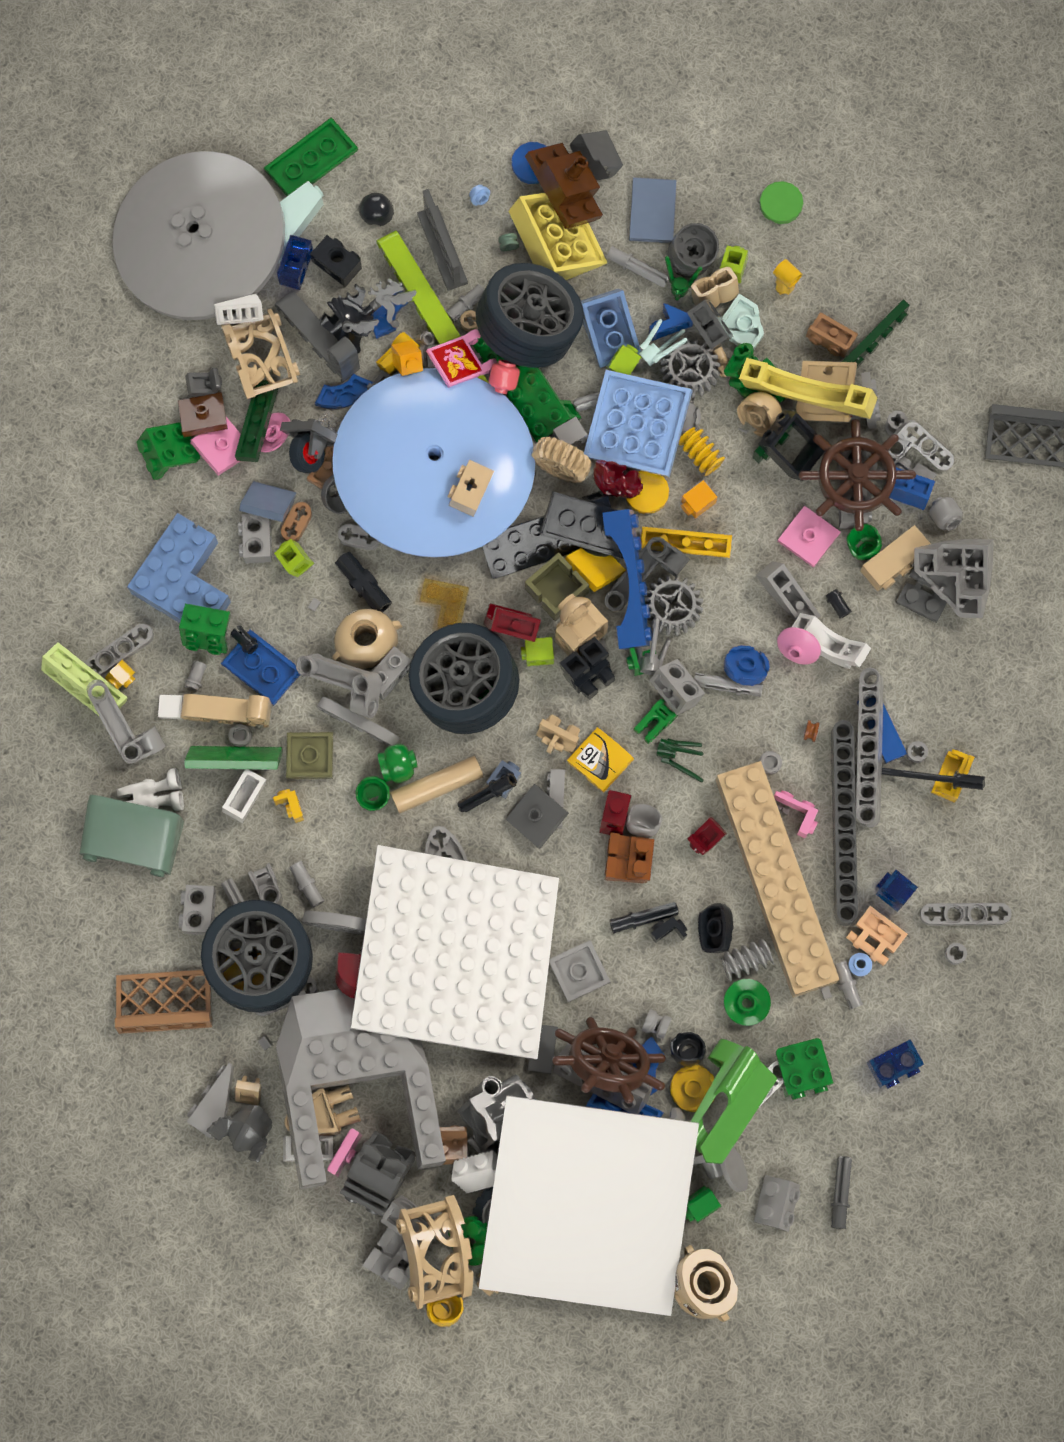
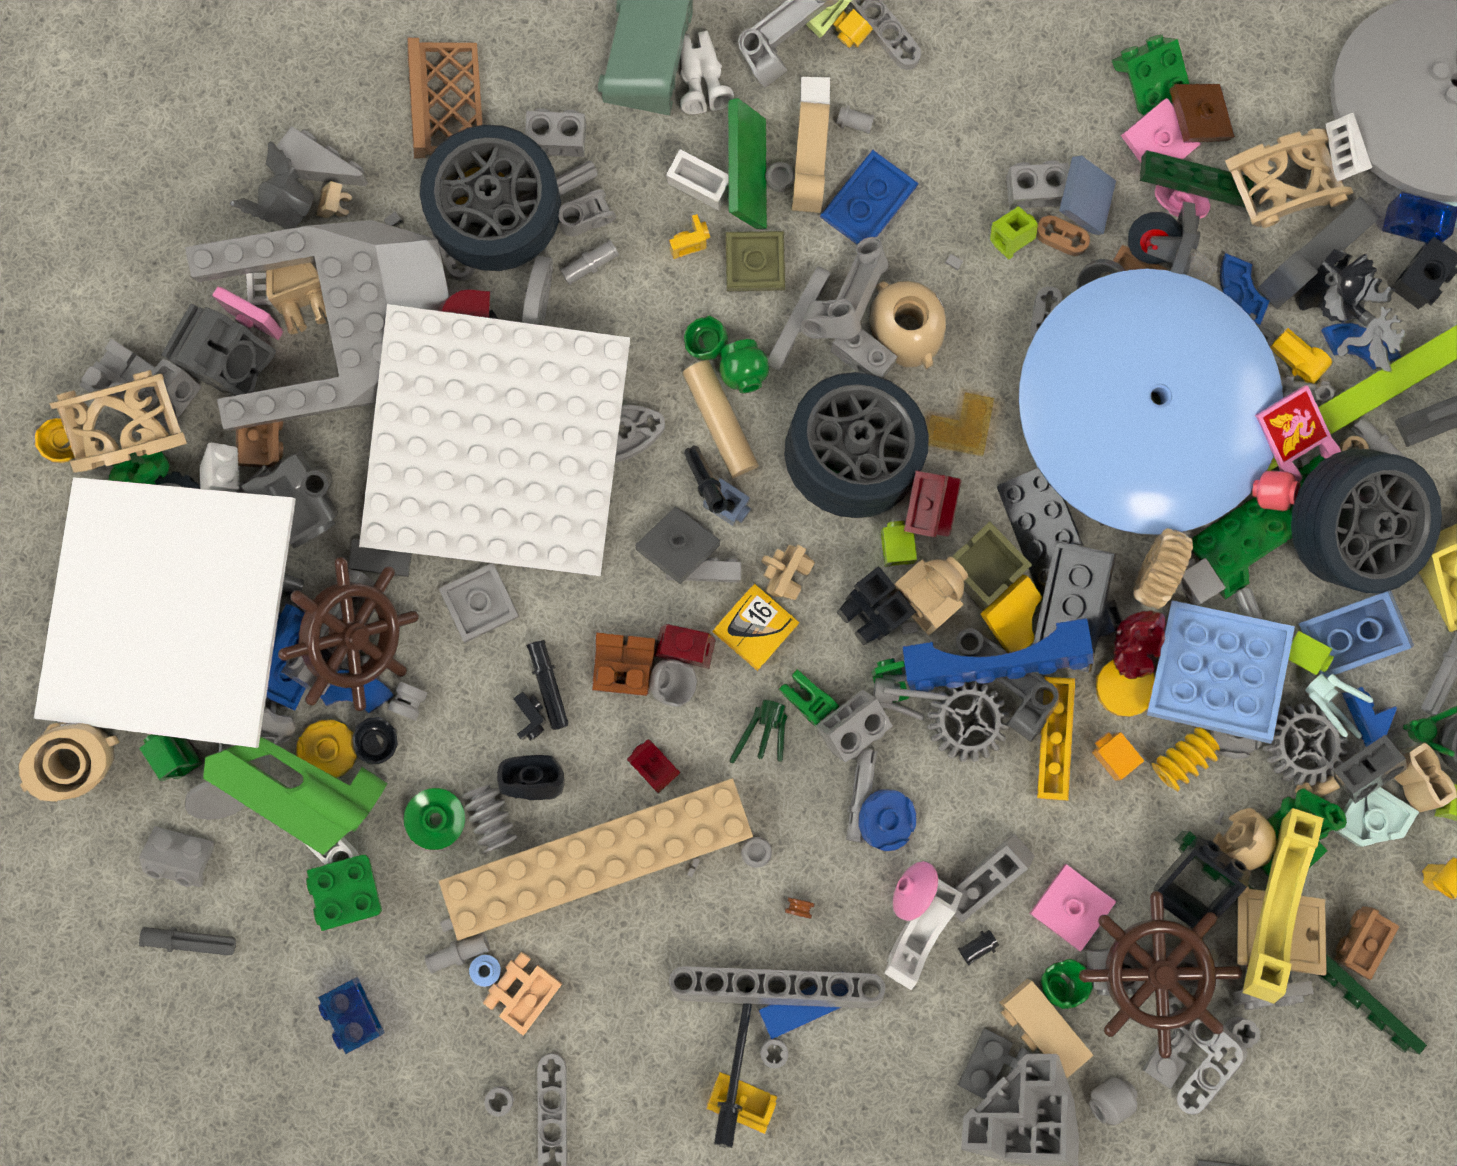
camera: 85 degrees right, 5 degrees up
medium blue piece [127,513,231,623] -> none
green bracket [179,603,231,655] -> none
dark grey bracket [185,368,222,397] -> none
black pin [230,625,259,654] -> none
black piece [335,551,392,613] -> none
light orange brick [391,340,423,376] -> none
tan brick [447,460,494,517] -> none
bright pink bracket [774,791,818,838] -> none
dark grey beam [831,720,858,926] -> none
clear blue brick [876,870,918,912] -> none
blue hinge [889,467,935,510] -> none

